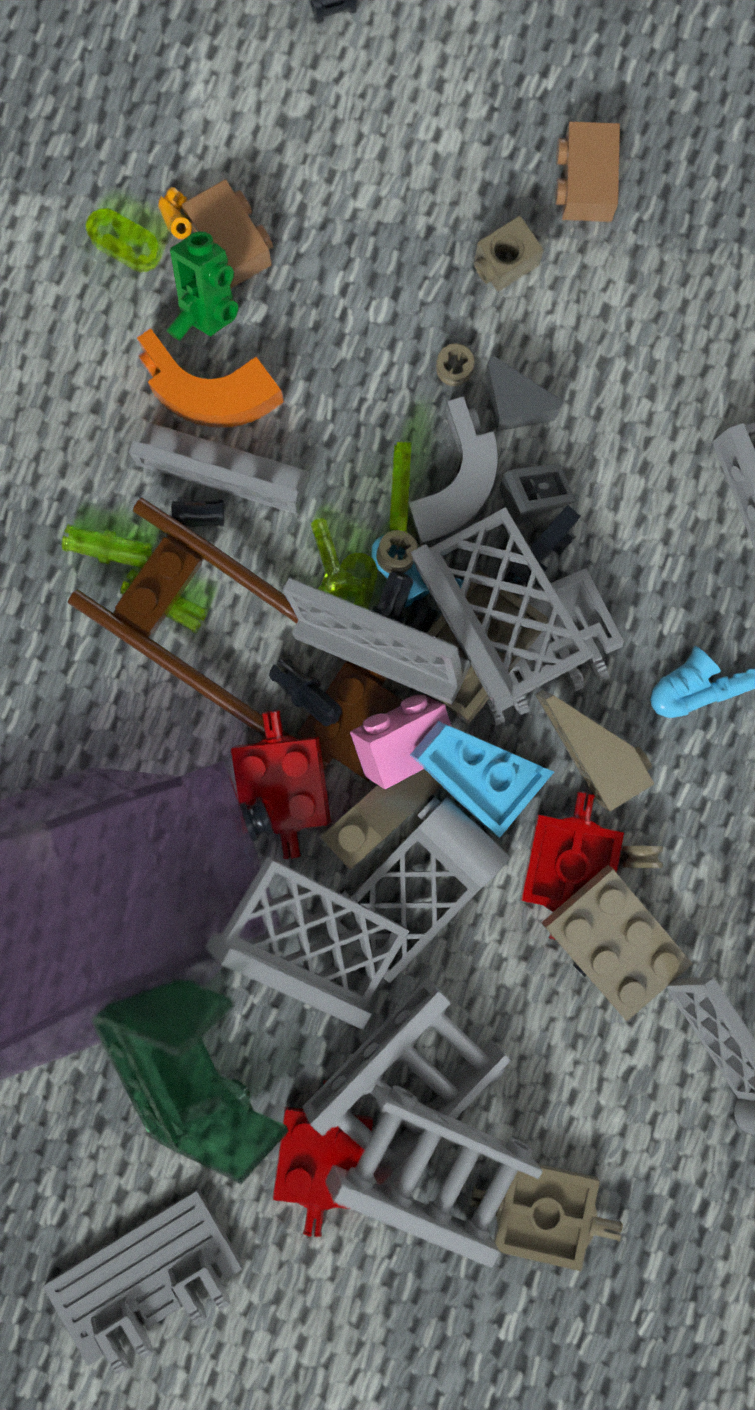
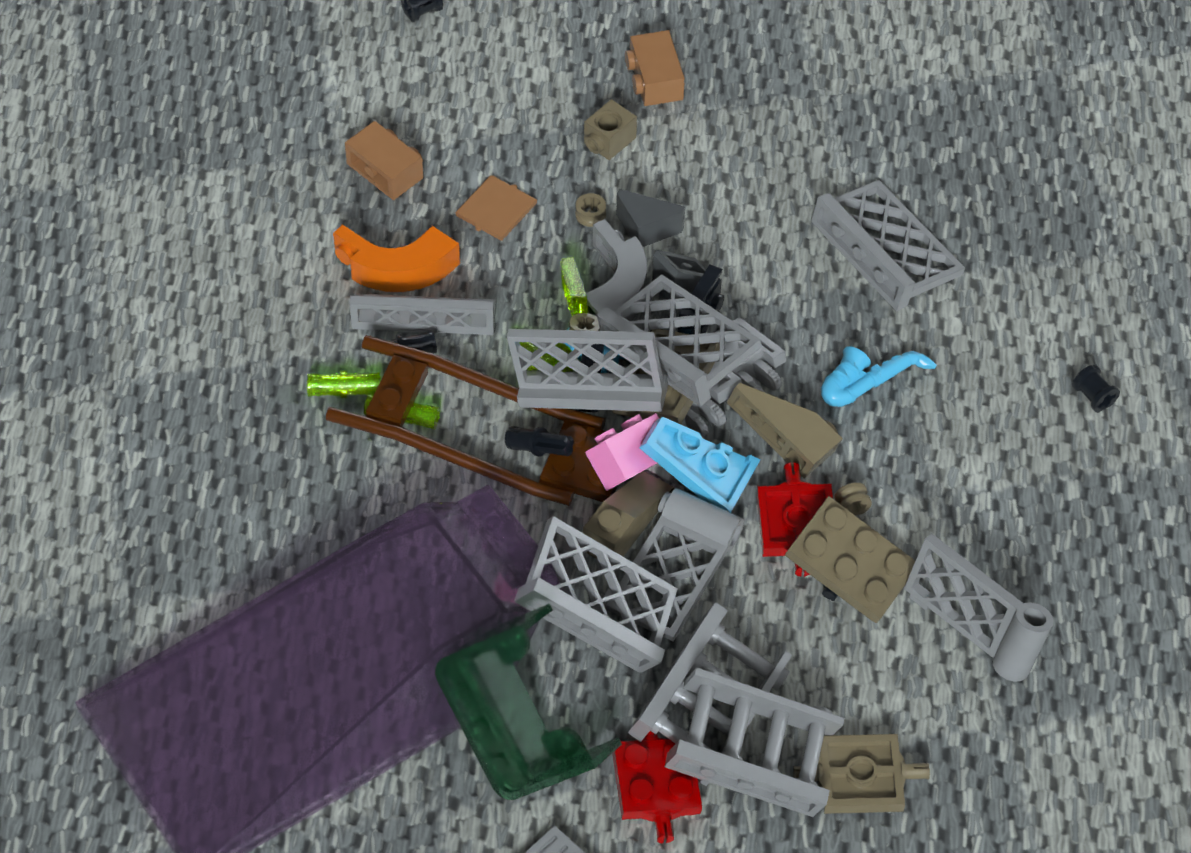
camera: 15 degrees left, 30 degrees down
clear neon green beam [86,208,161,272] -> none
light orange arm [158,187,192,239] -> none
green brick [166,231,238,341] -> none
red plate [231,710,331,859] -> none
black bush [240,796,274,841] -> none
none -> medium nougat piece [456,175,537,241]

